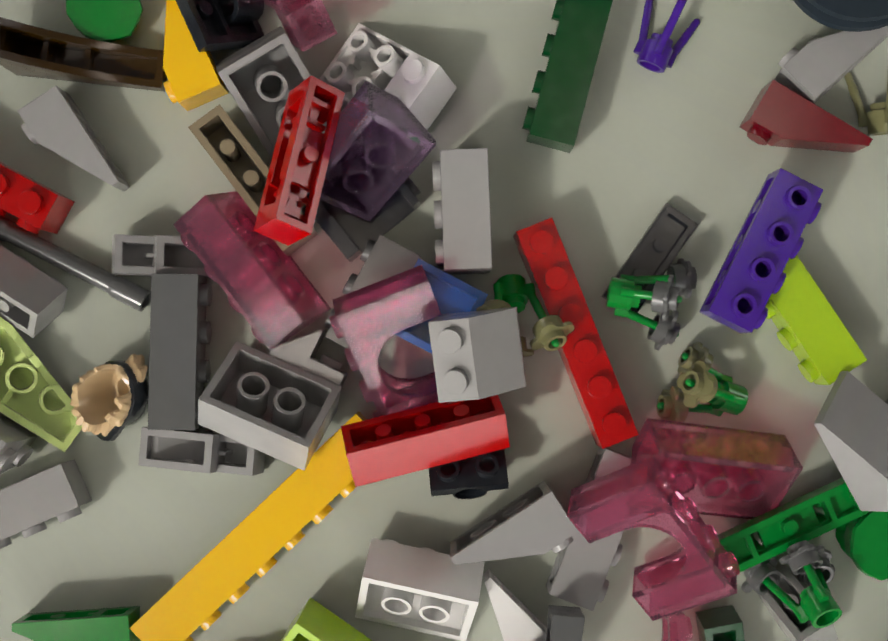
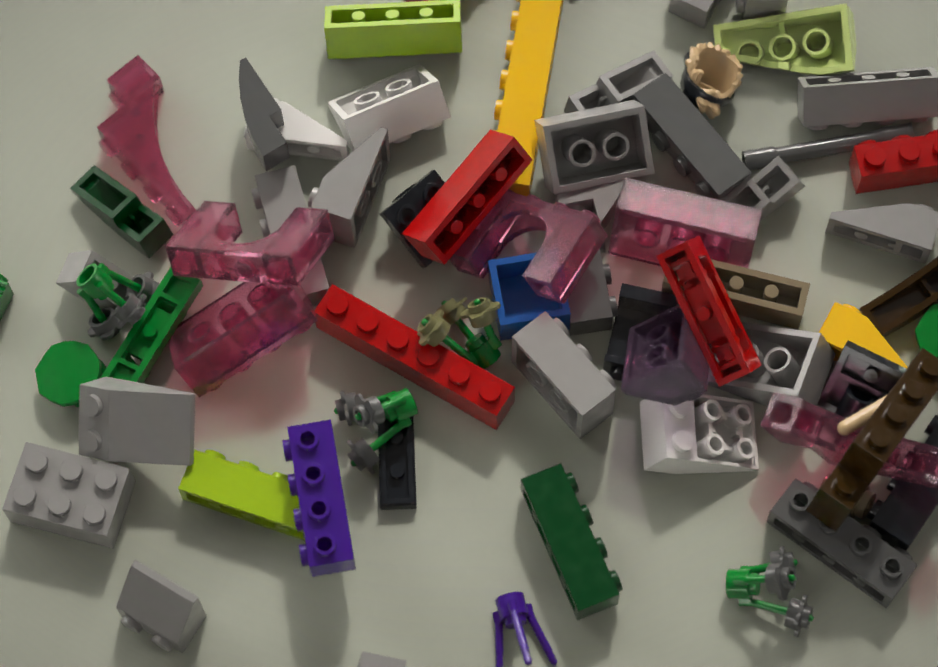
camera: 145 degrees right, 20 degrees down
light grey slope [428,307,527,403] -> none
olive plant [656,341,748,427] -> none
dark red slope [739,80,873,153] -> none

